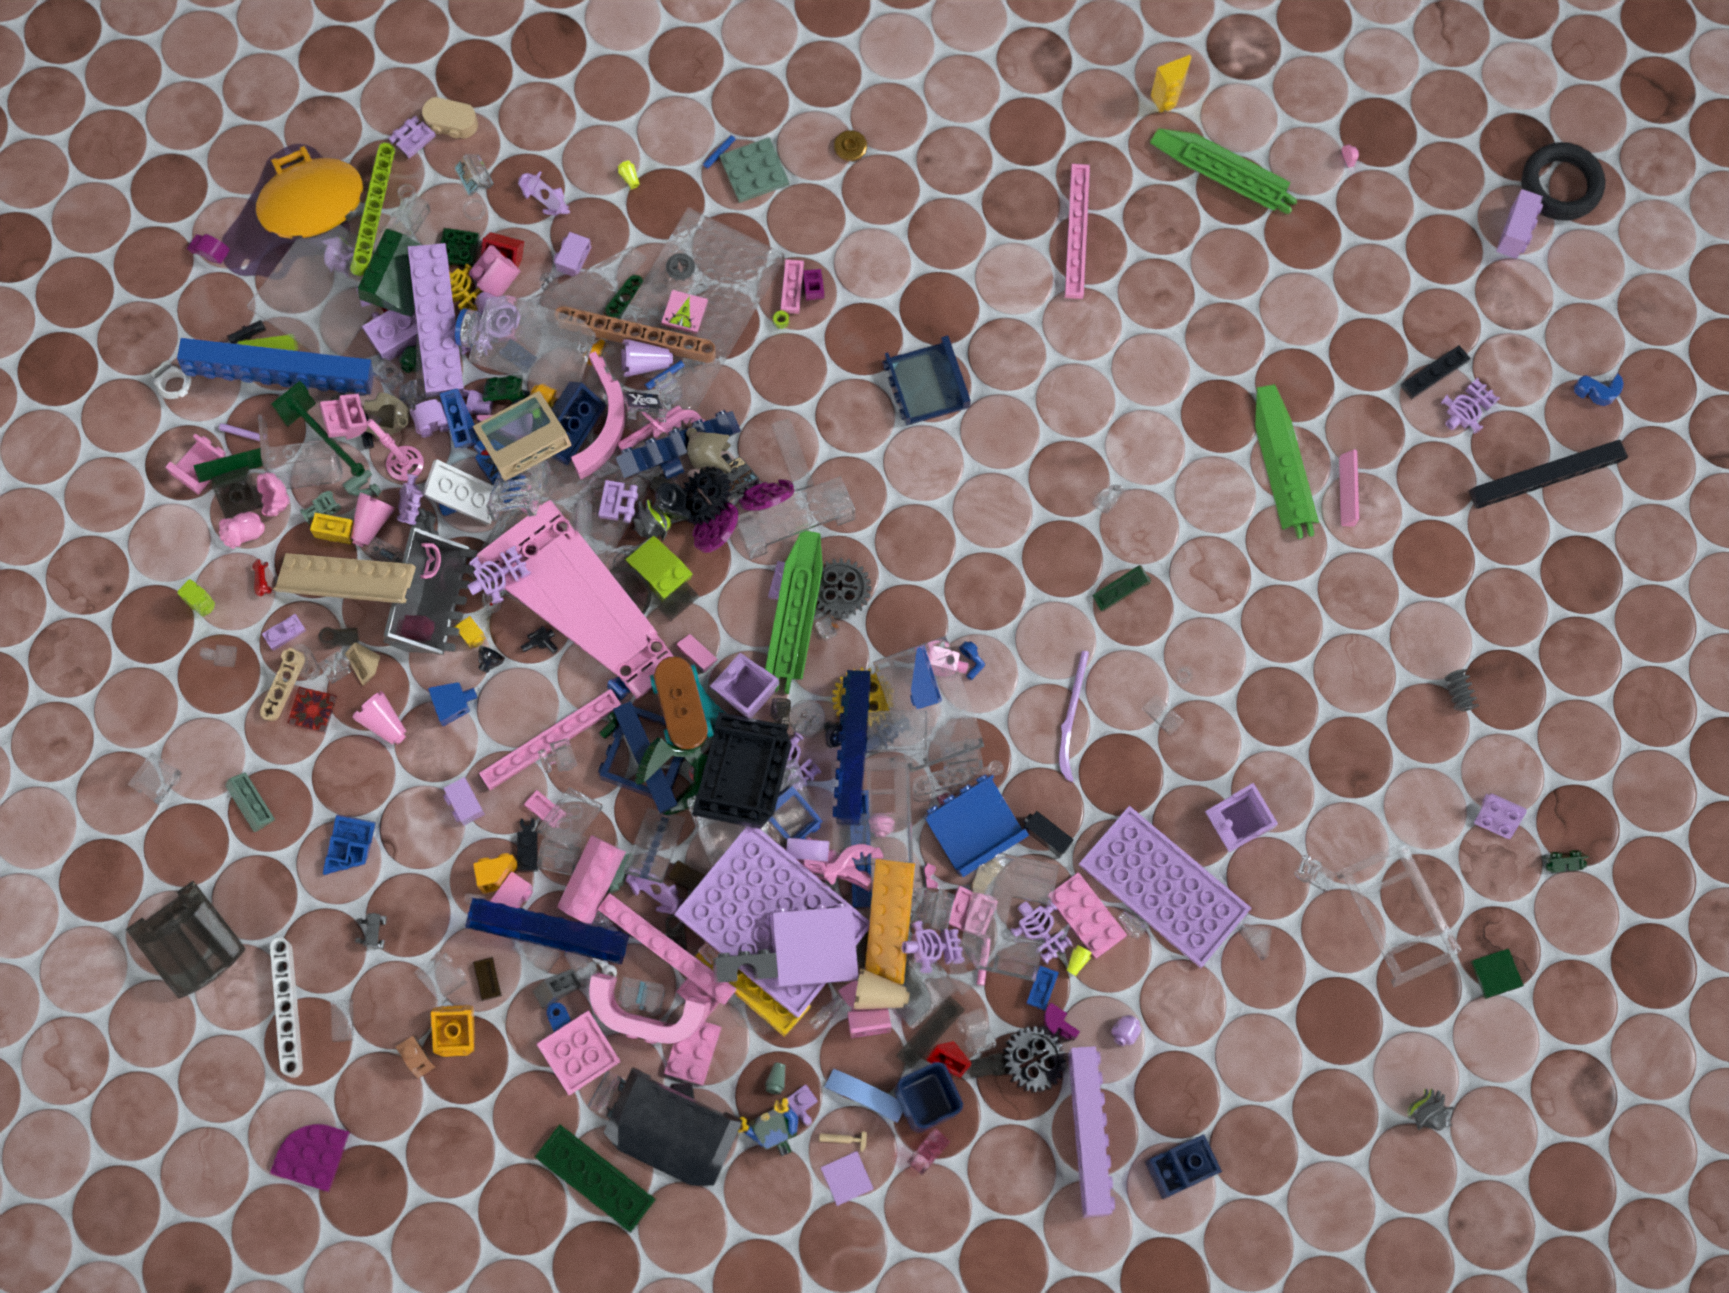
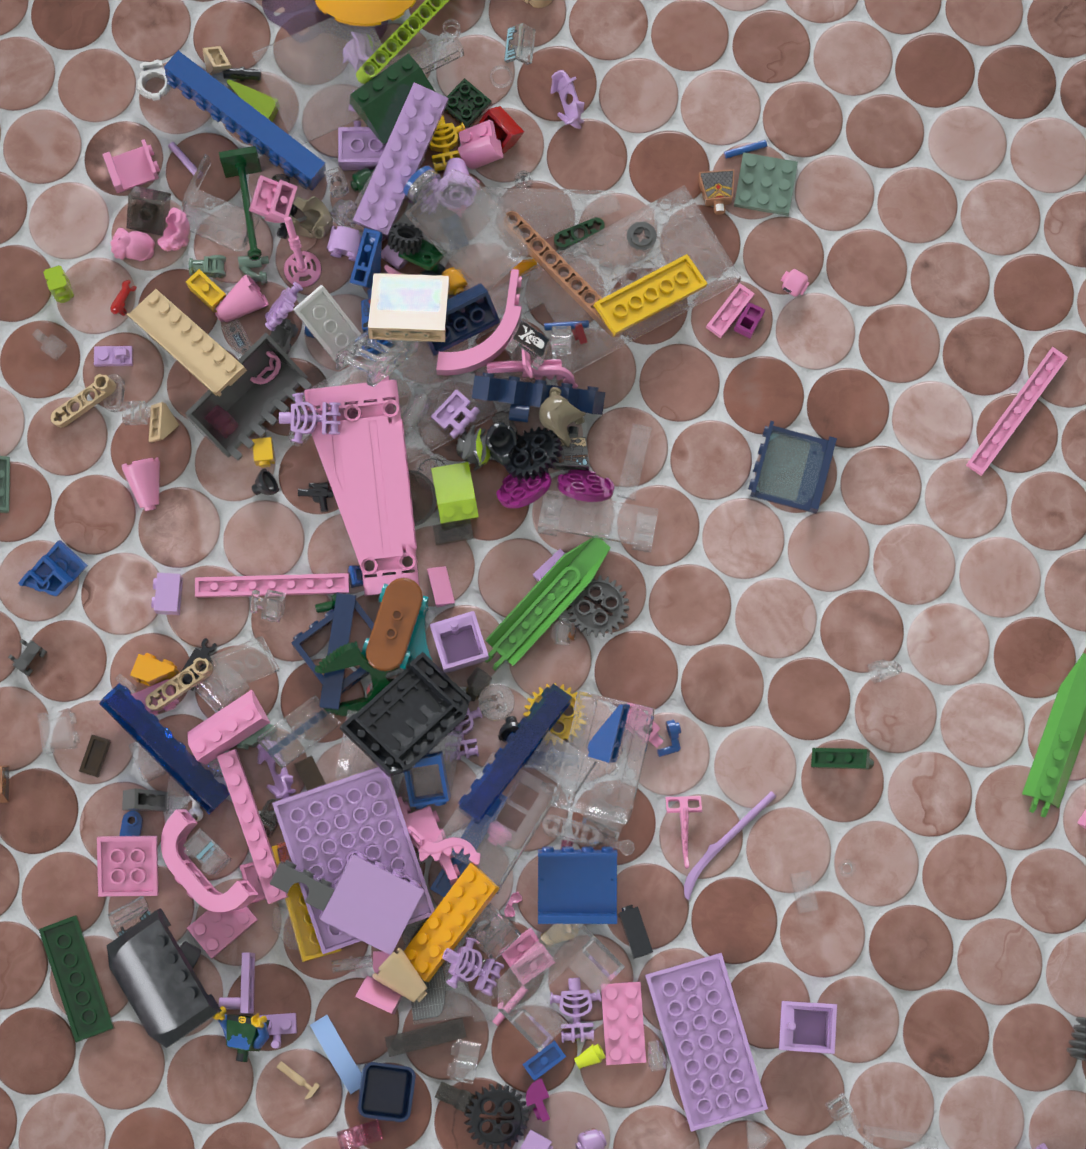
camera: 35 degrees right, 5 degrees up
dark green sticker [193,448,266,483] -> none
clear red tile [287,687,337,733] -> none
clear smoke piece [319,627,359,649] -> none
blue torso [428,682,478,726] -> none
light orange slope [431,1004,474,1057] -> none
bright pink tile [524,790,567,830] -> none
lavender brick [554,232,591,278] -> none
neon yellow cone [618,160,640,189] -> none
lavender cone [621,339,673,377] -> none
bright pink tile [661,290,708,334] -> none
sand green cone [765,1063,786,1095] -> none
lime axle [773,310,789,329] -> none
lavender slope [786,838,829,861] -> none
lavender piece [821,1151,873,1206] -> none
pearl gold wheel [834,130,867,161] -> none
red slope [926,1041,971,1078] -> none
none -> tan beam [145,657,213,711]
none -> tan slope [203,46,231,75]
none -> lavender piece [219,952,255,1014]
none -> black tyre [388,223,423,255]
none -> dark red plate [572,322,588,345]
none -> yellow plate [594,254,708,336]
none -> bright pink piece [666,796,702,869]
none -> torso [698,169,734,215]
none -> bright pink head [781,269,810,297]

